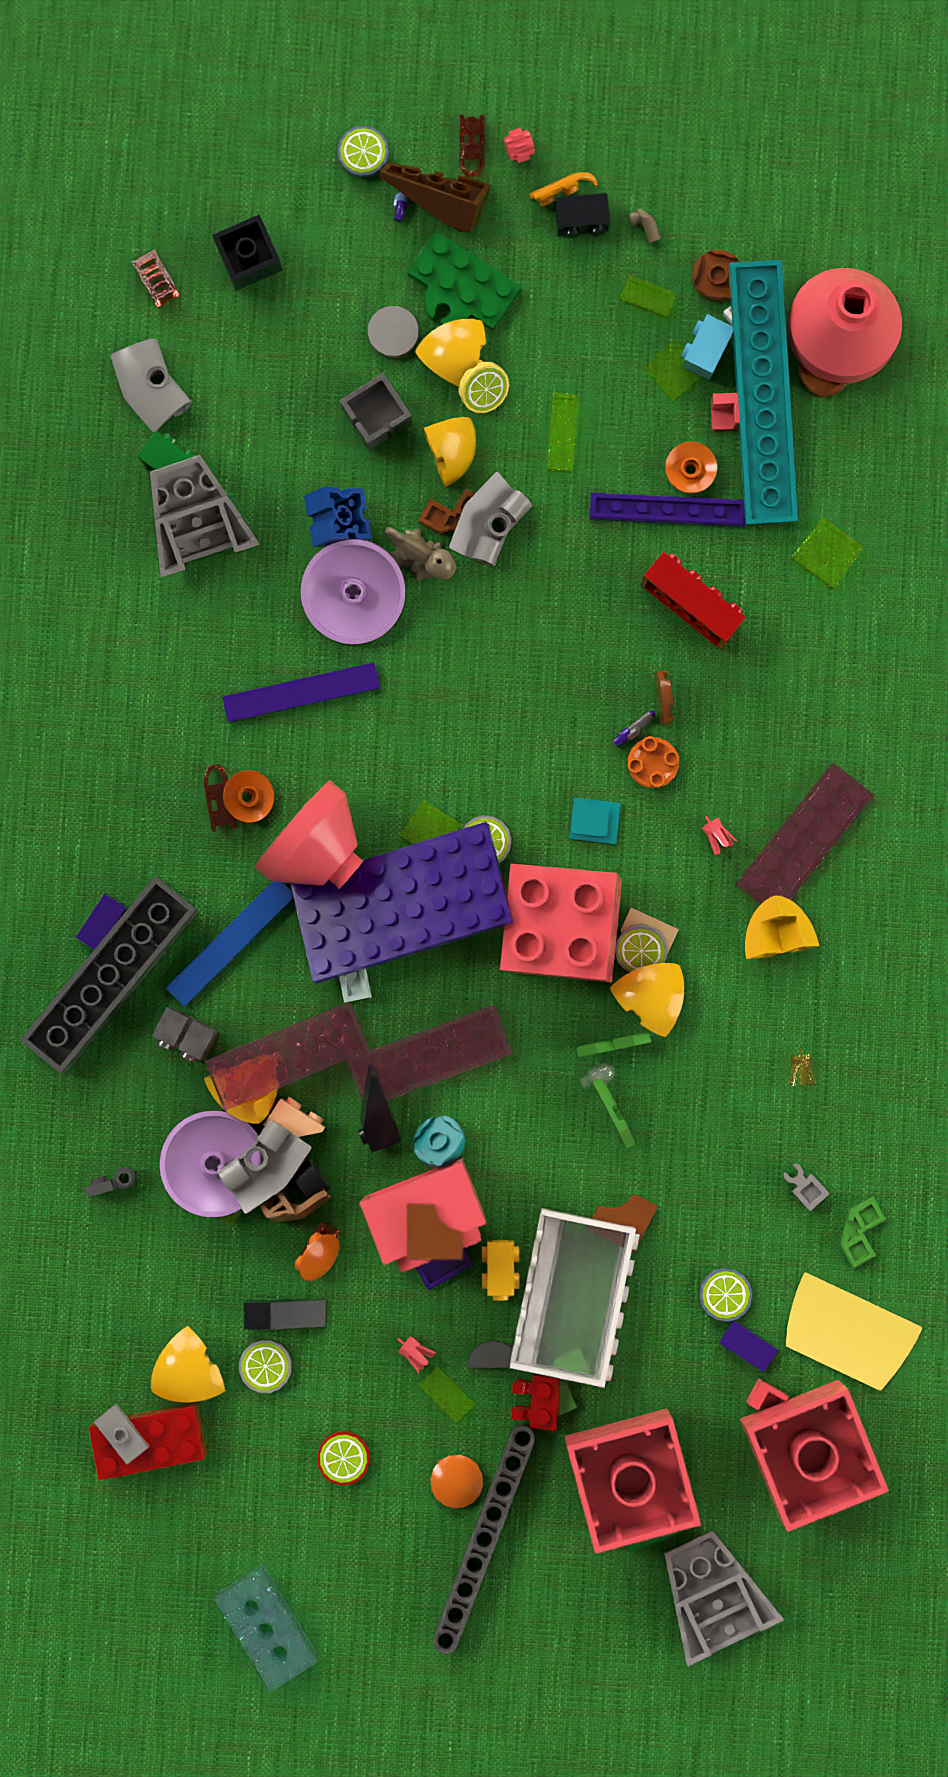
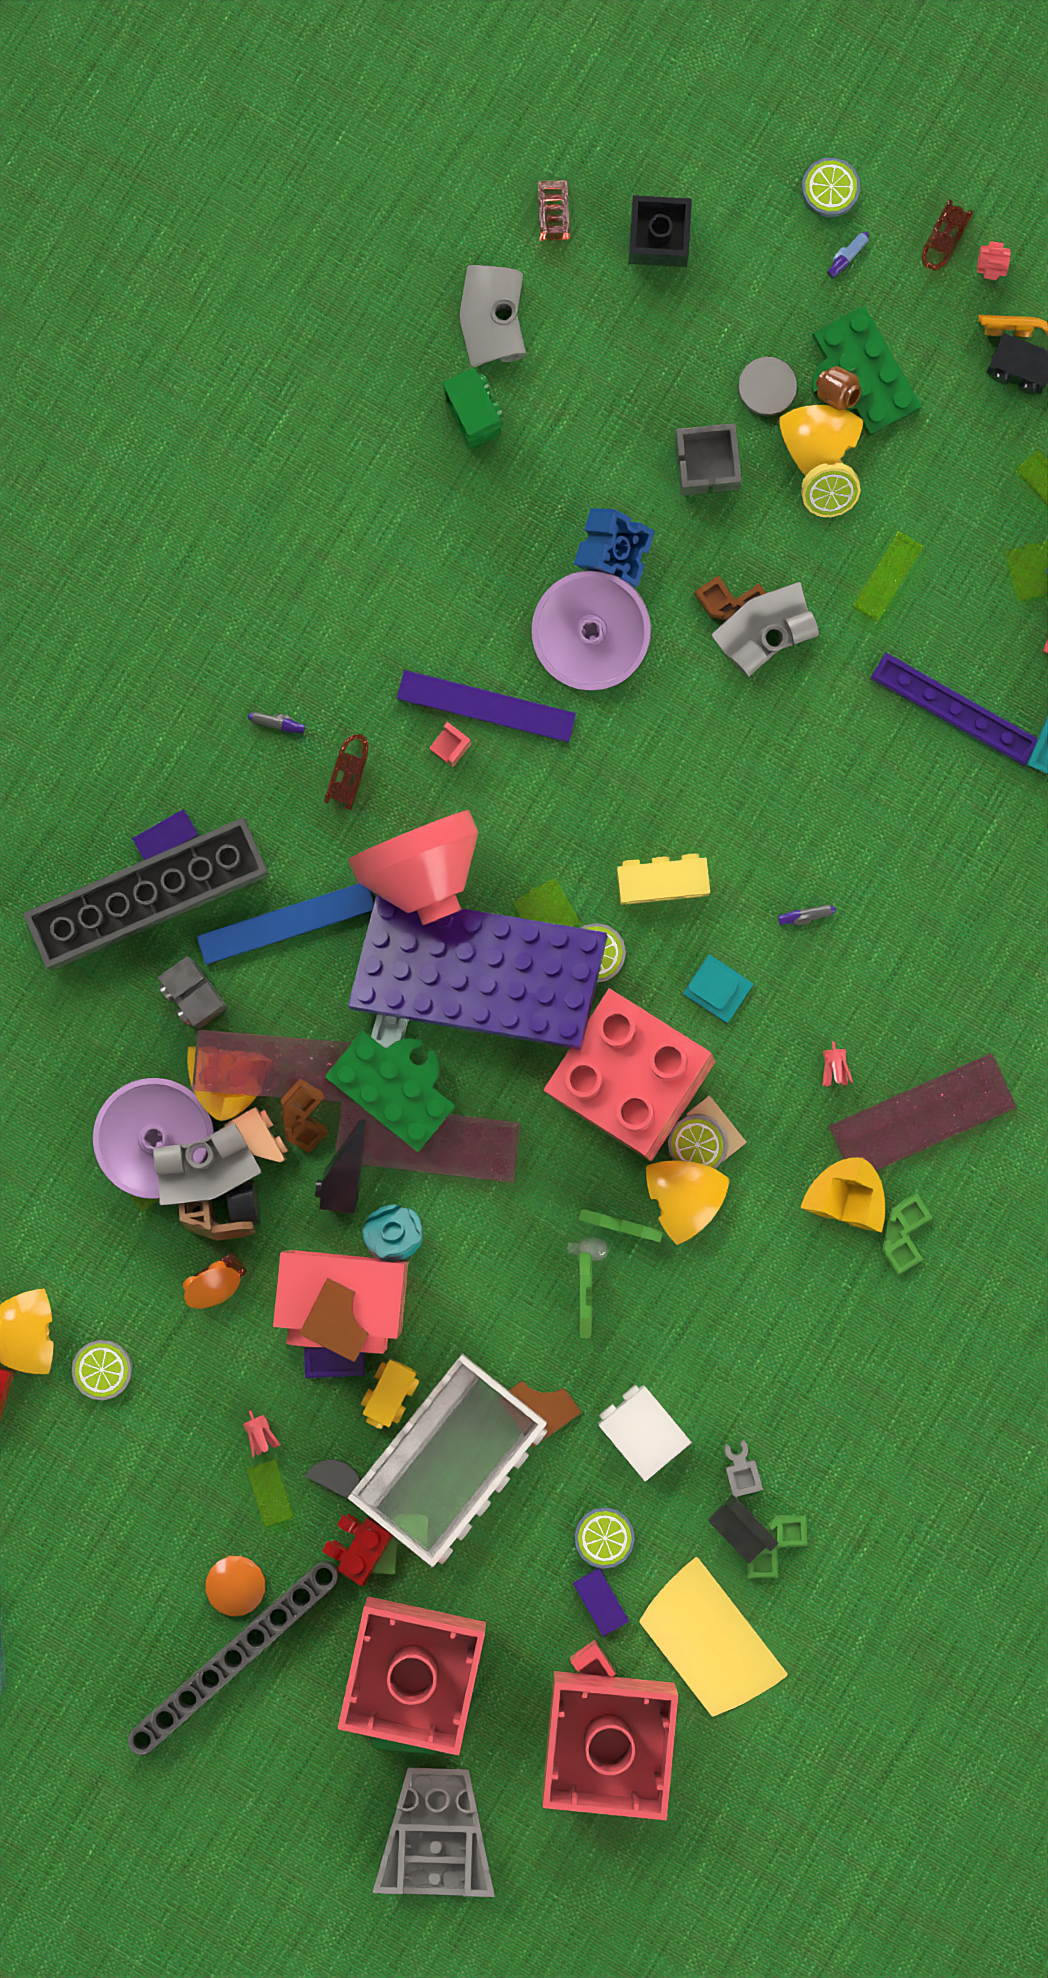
camera: 25 degrees right, 0 degrees up
dark grey plate [85,1167,137,1197] -> none
light grey wedge [150,455,260,577] -> none
orange dish [223,770,274,823] -> none
black slope [244,1299,326,1330] -> none
lime tile [317,1431,370,1485] -> none
reddish brown wedge [379,162,491,233] -> none
dark tan animal [385,527,456,581] -> none
yellow brick [424,417,476,488] -> none
orange dish [628,736,679,788] -> none
red brick [640,551,746,650] -> none
dark orange tile [654,670,674,726] -> none
orange dish [665,442,717,493] -> none
clear yellow piece [788,1047,816,1086] -> none
none -> piece [248,712,305,734]
none -> dark orange tile [281,1079,328,1153]
none -> green plate [324,1030,455,1153]
none -> coral panel [429,722,471,768]
none -> white brick [598,1385,692,1481]
none -> light yellow brick [616,854,710,905]
none -> pearl dark grey panel [707,1495,779,1563]
none -> dark orange head [816,366,862,410]
none -> bright green tile [881,1193,933,1275]

